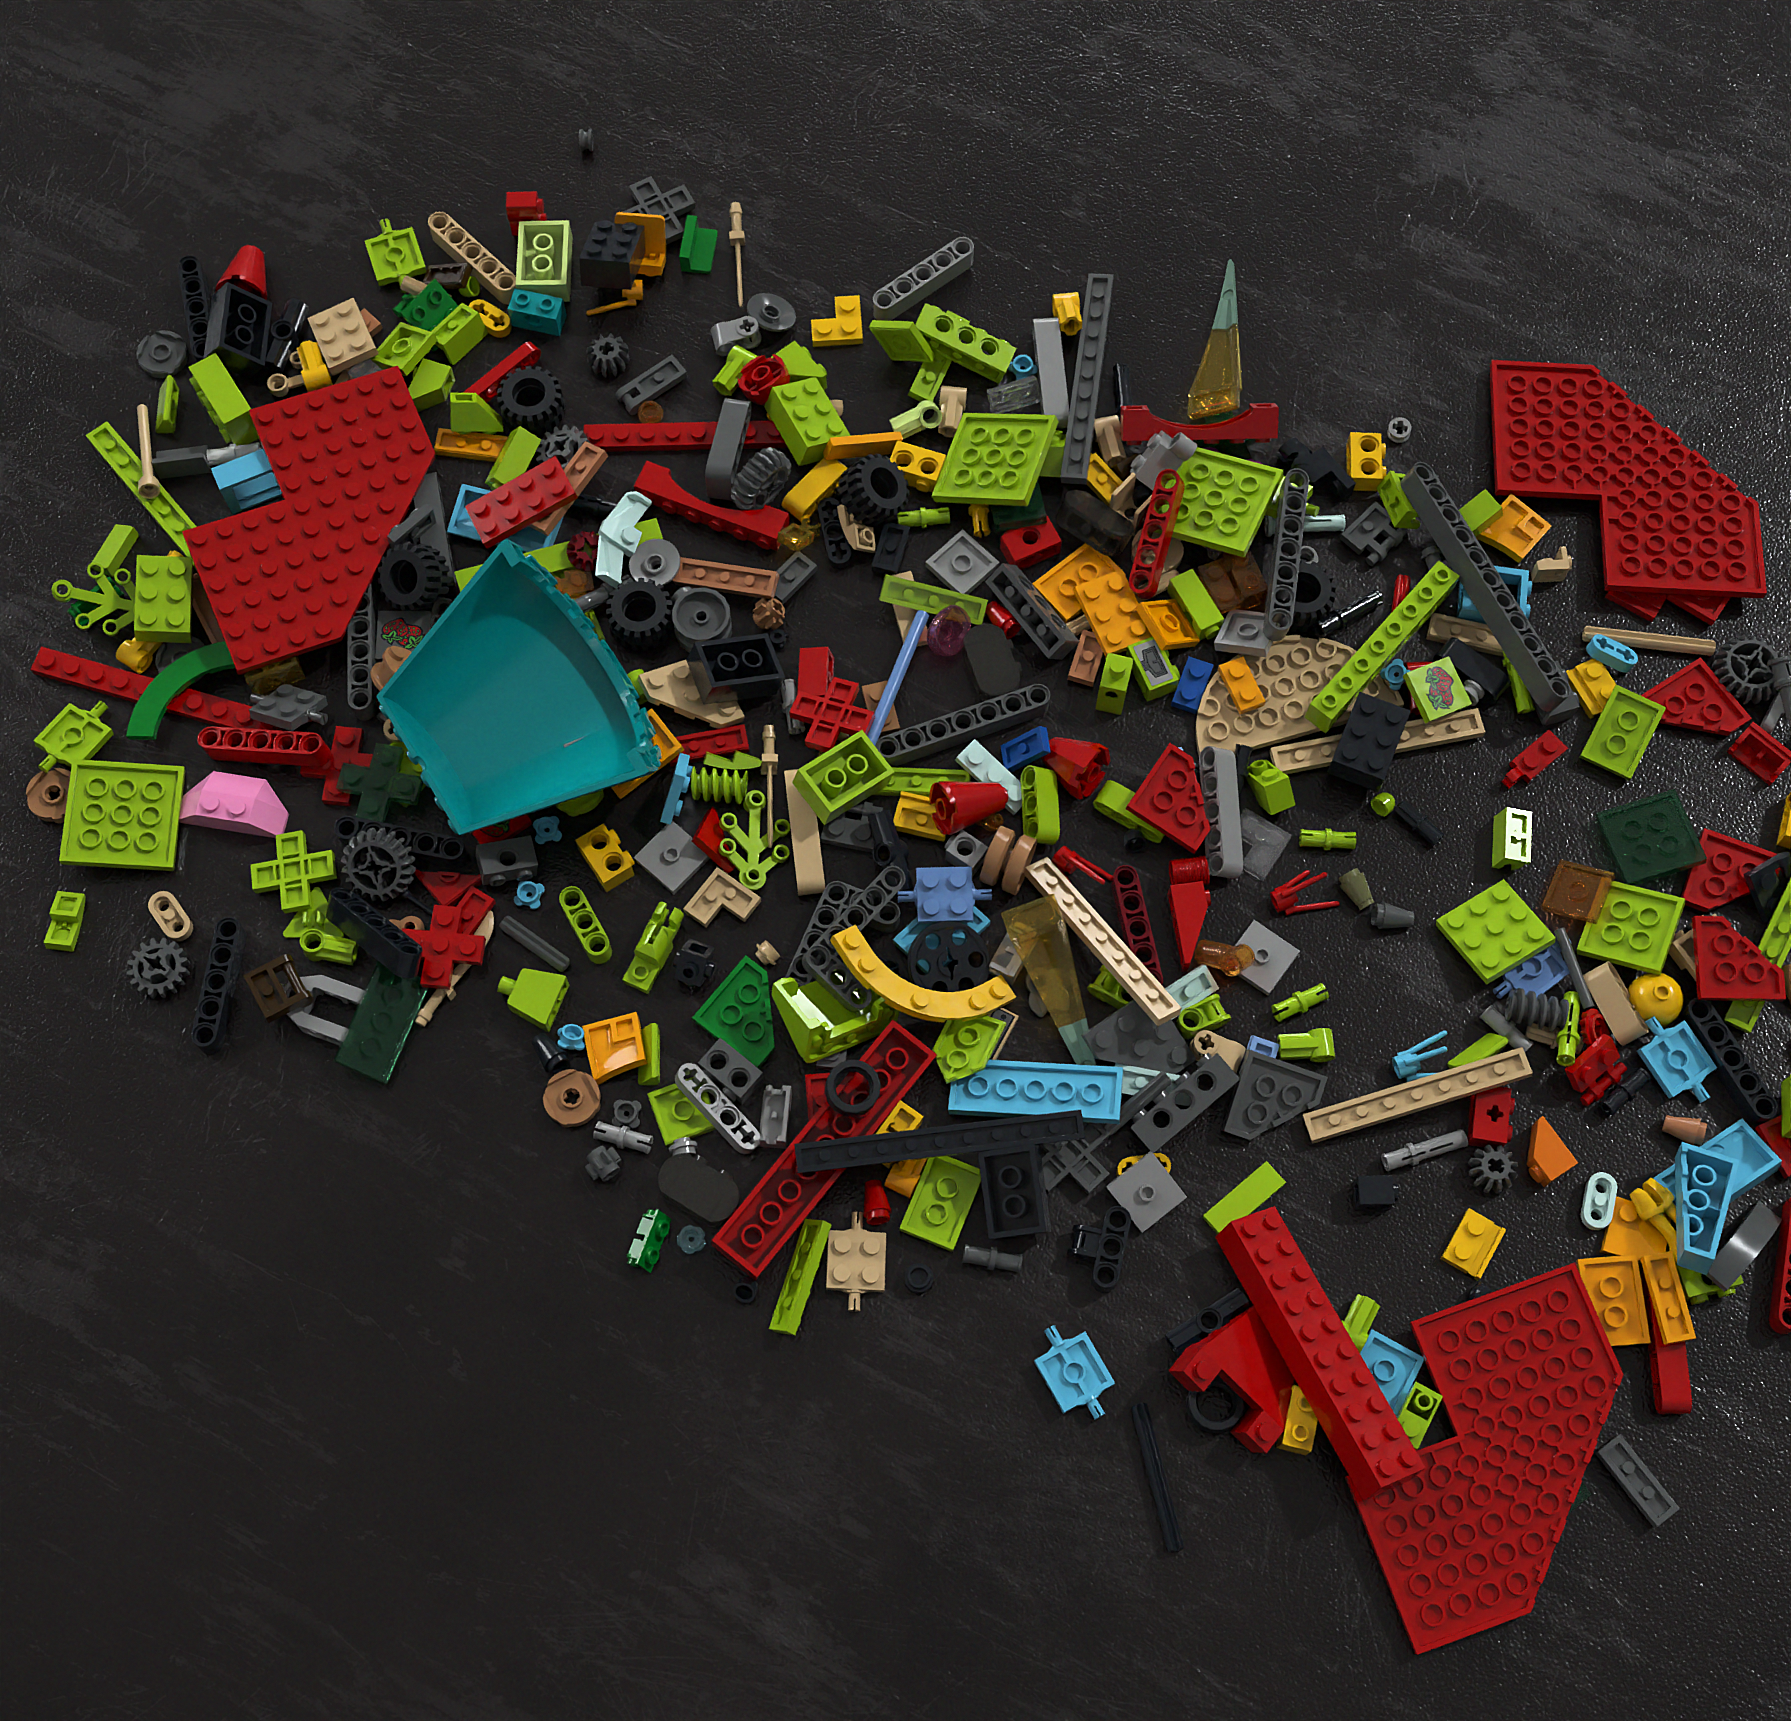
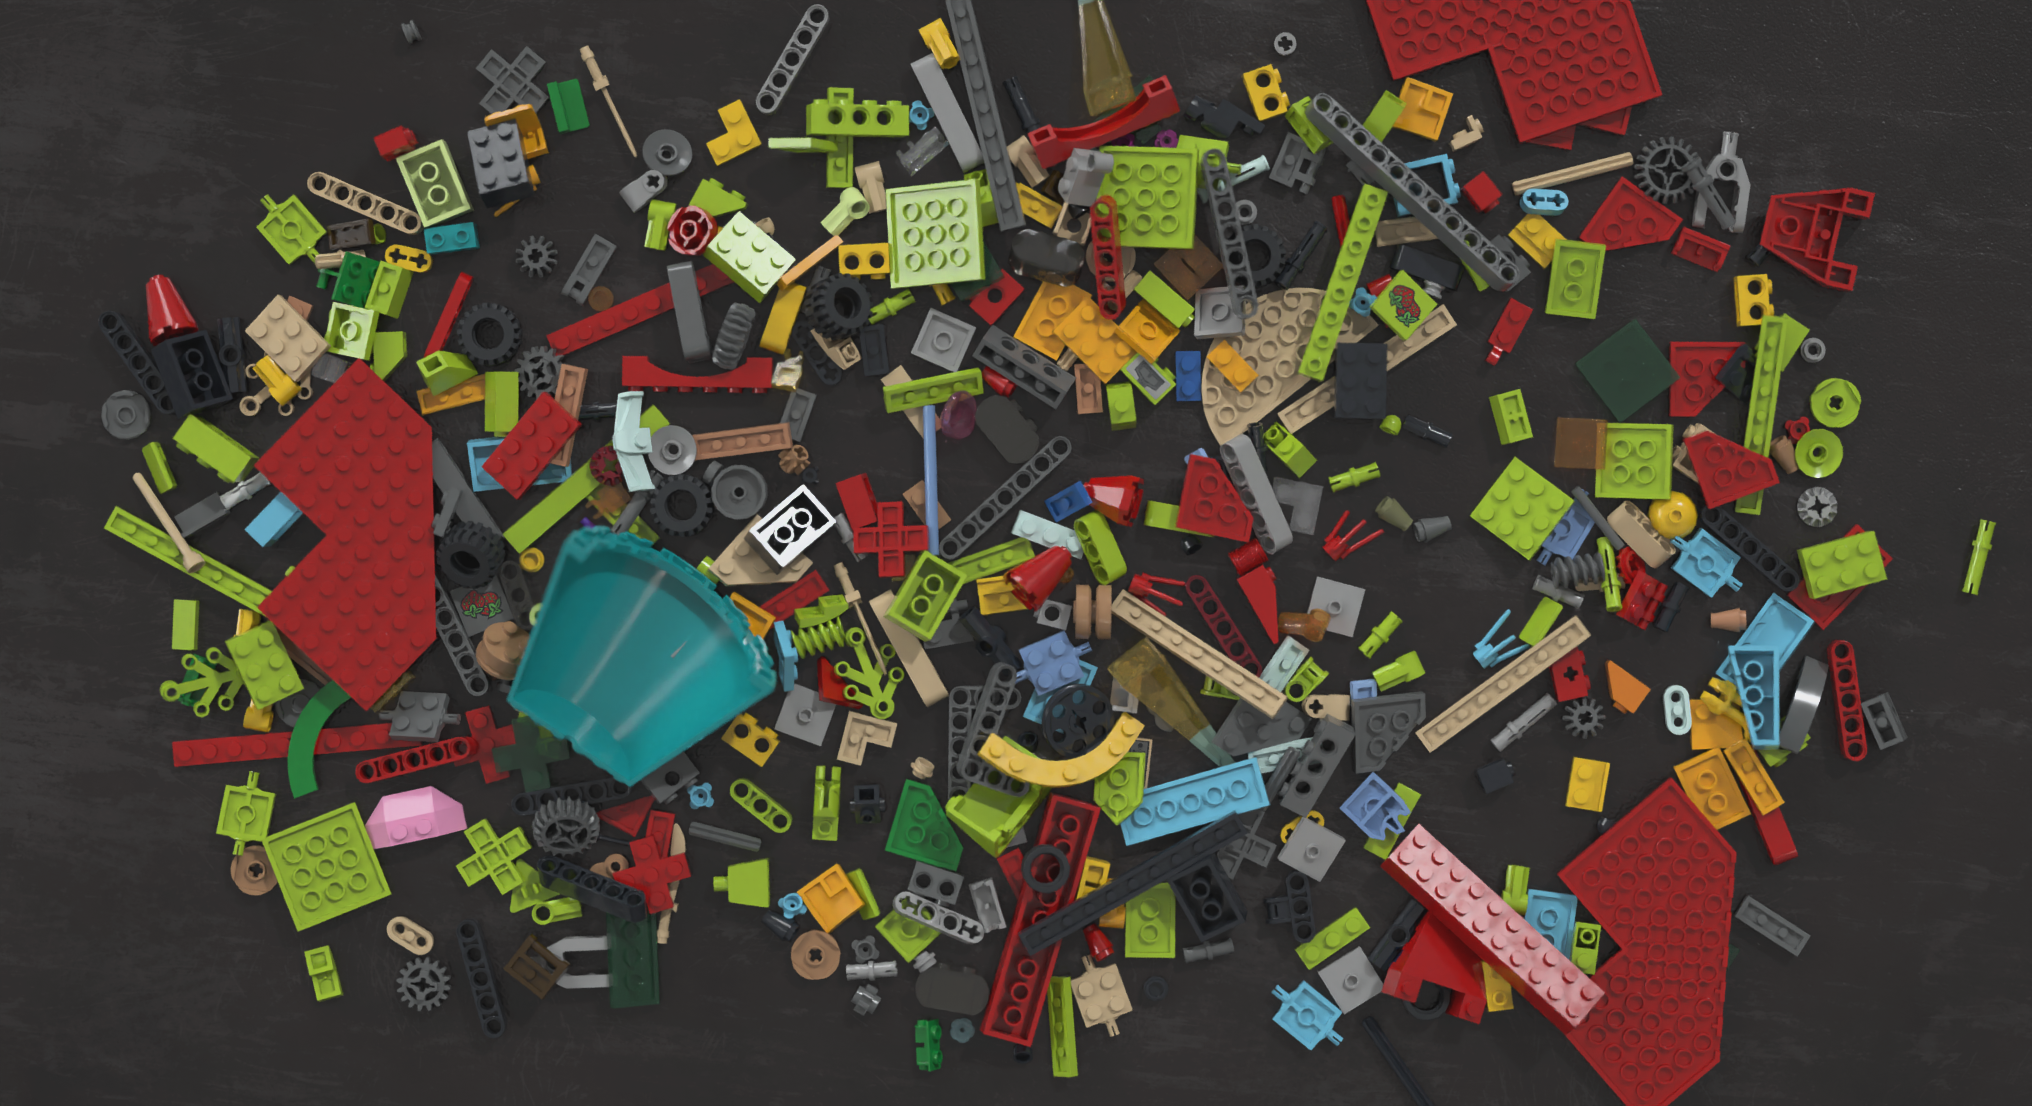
camera: 20 degrees left, 20 degrees up
none -> lime plate [1295,907,1370,970]
none -> light grey plate [1318,946,1384,1014]
none -> medium blue plate [1340,772,1411,840]
none -> red brick [1460,171,1502,214]

